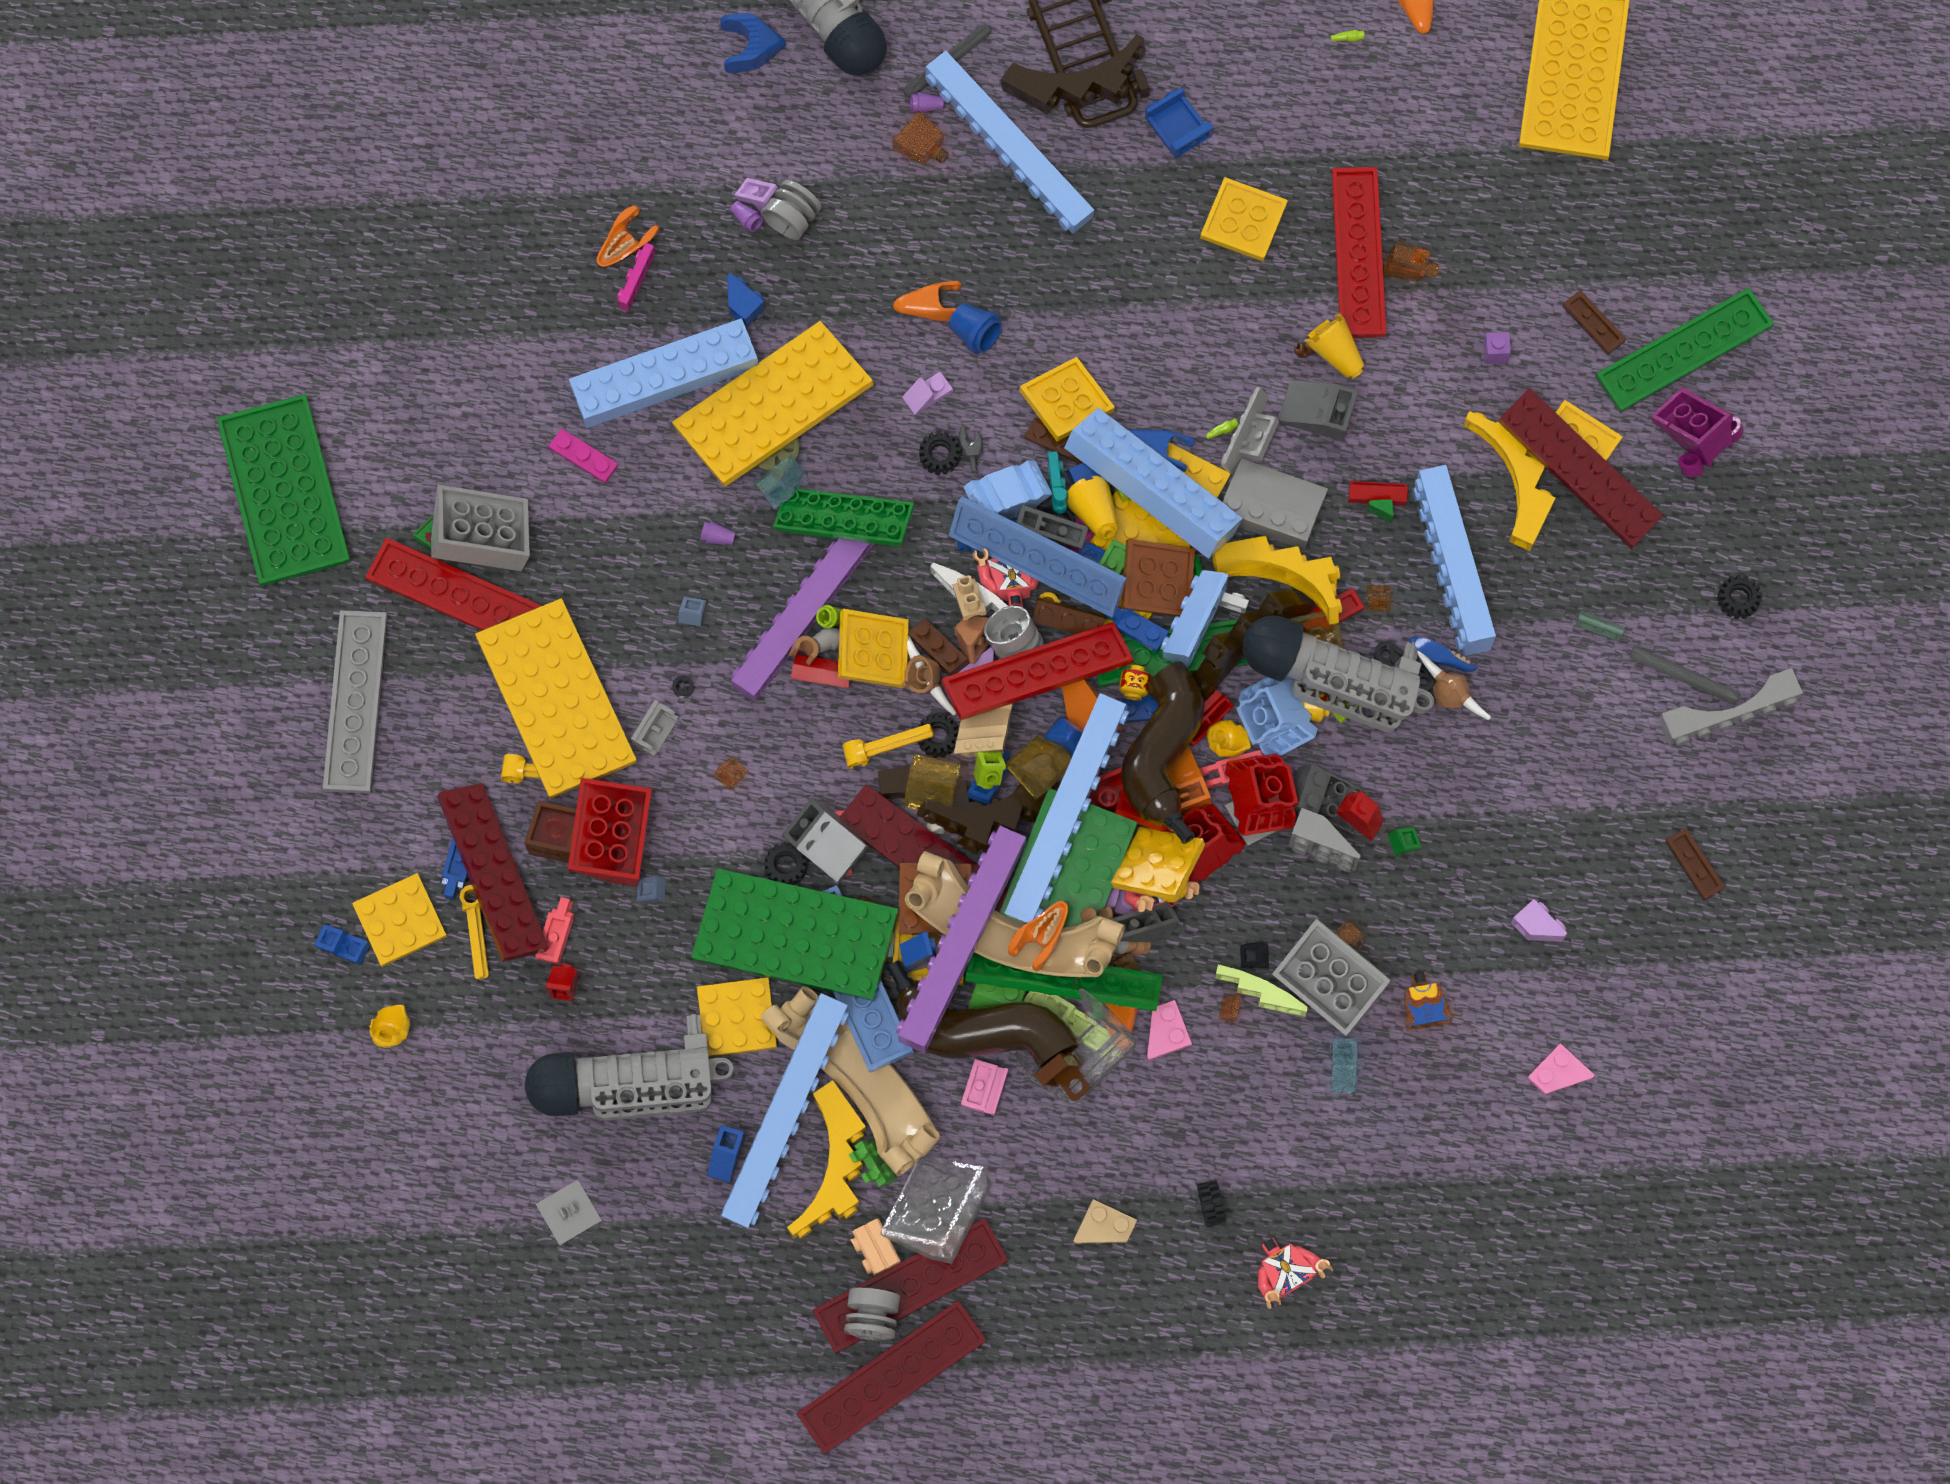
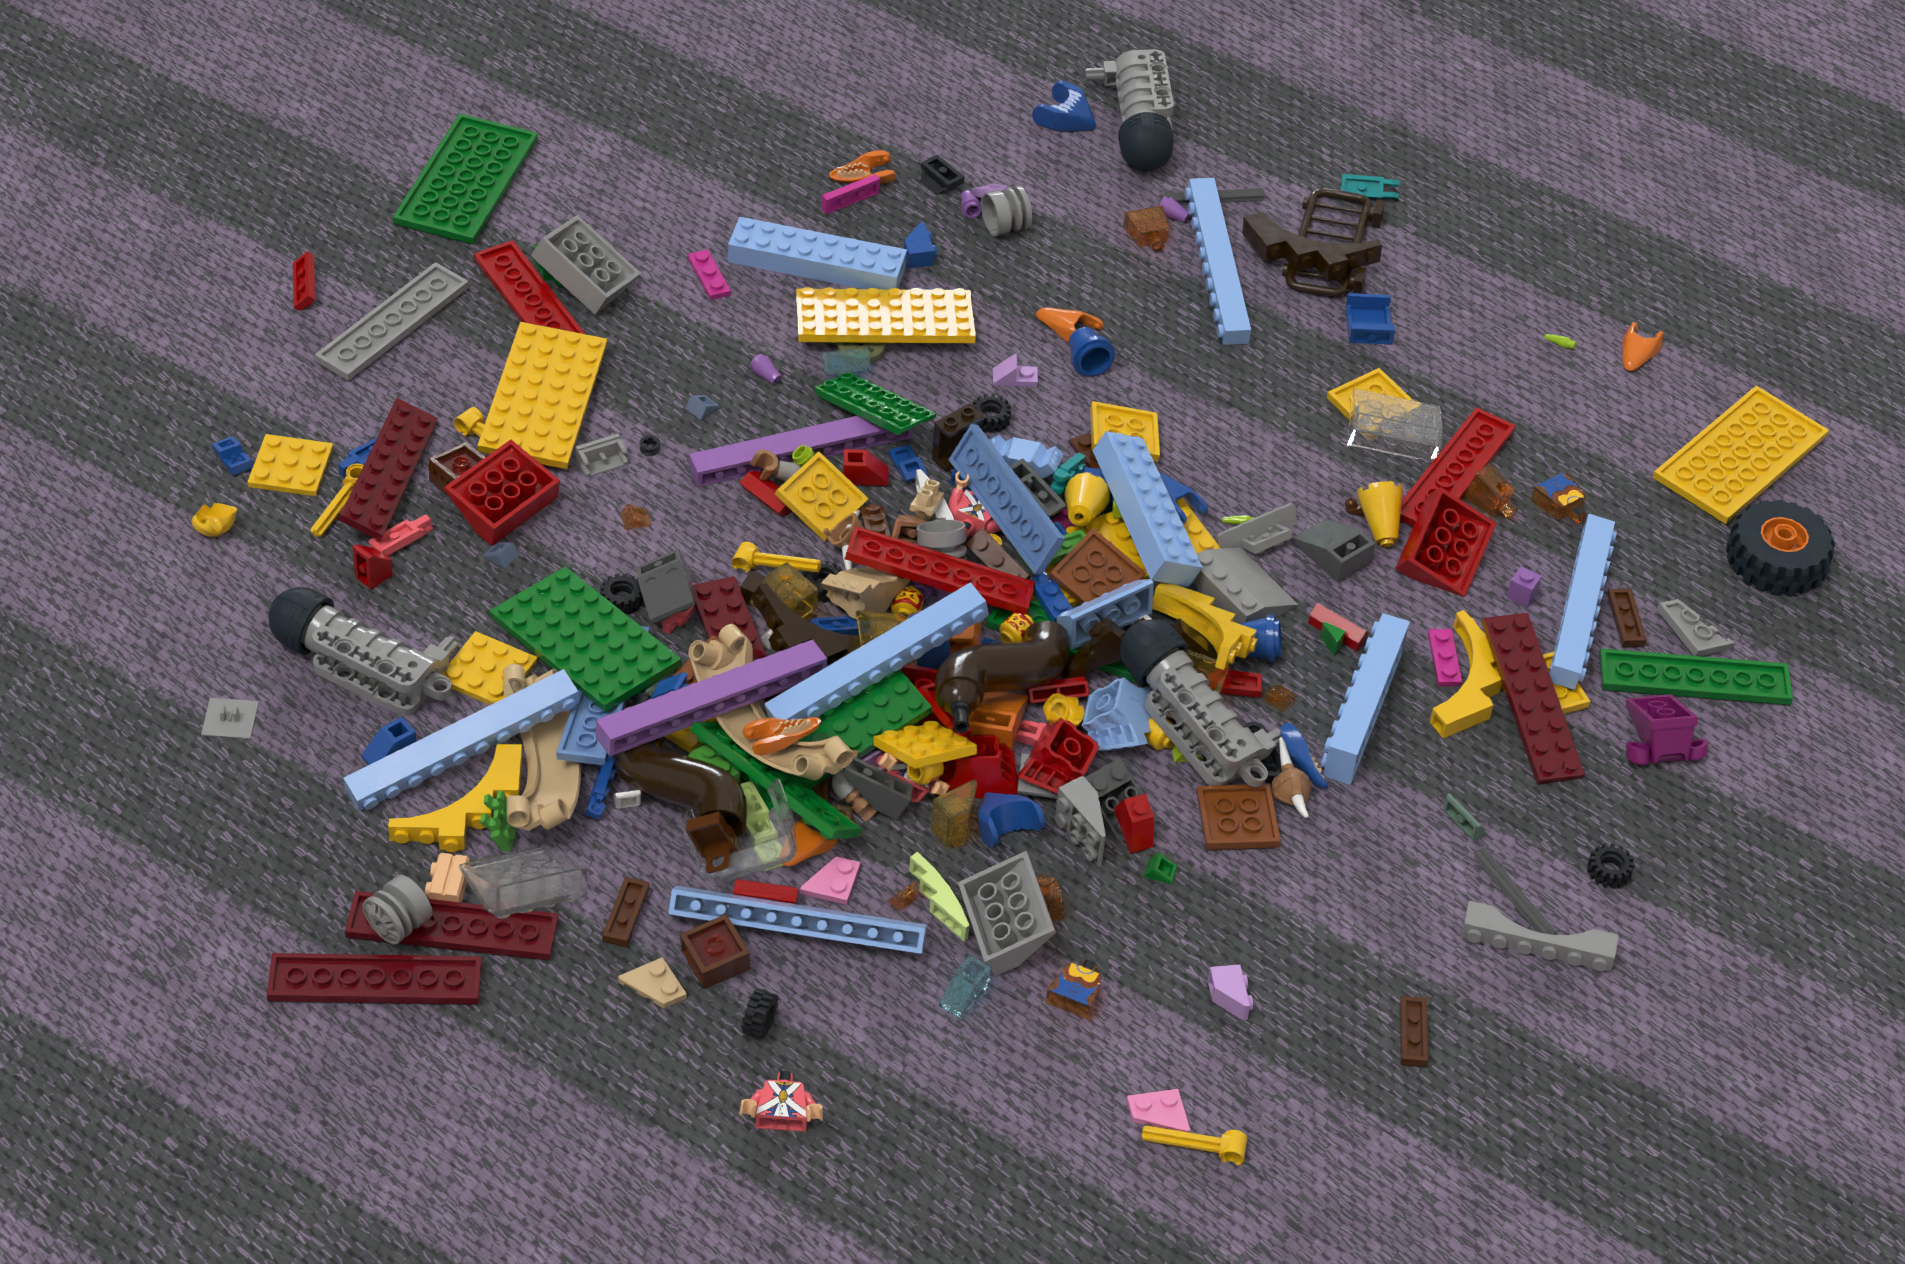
camera: 30 degrees right, 25 degrees down
dark grey hand [958,426,983,473] -> none
bright pink plate [961,1059,1008,1116] -> none
lime brick [973,751,1006,789] -> none
black slope [1240,942,1269,968] -> none
none -> red plate [293,251,315,310]
none -> blue hinge [585,755,616,820]
none -> reddish brown plate [602,877,650,947]
none -> white slope [613,790,641,809]
none -> light blue brick [668,886,927,954]
none -> piece [680,914,750,989]
none -> red piece [733,879,799,904]
none -> red slope [843,449,889,486]
none -> blue slope [888,444,928,482]
none -> yellow head [891,586,924,621]
none -> black slope [920,155,965,195]
none -> clear yellow slope [931,780,977,849]
none -> dark brown panel [932,403,983,472]
none -> blue animal [977,792,1045,848]
none -> yellow axle [1142,1125,1248,1165]
none -> dark orange plate [1196,784,1281,850]
none -> blue piece [1238,615,1282,662]
none -> clear slope [1347,388,1443,461]
none -> red slope [1395,487,1496,597]
none -> dark pink plate [1428,629,1462,686]
none -> clear orange torso [1531,471,1586,523]
none -> light blue brick [1549,514,1617,690]
none -> light grey wing [1657,599,1735,656]
none -> black wheel [1726,500,1835,596]

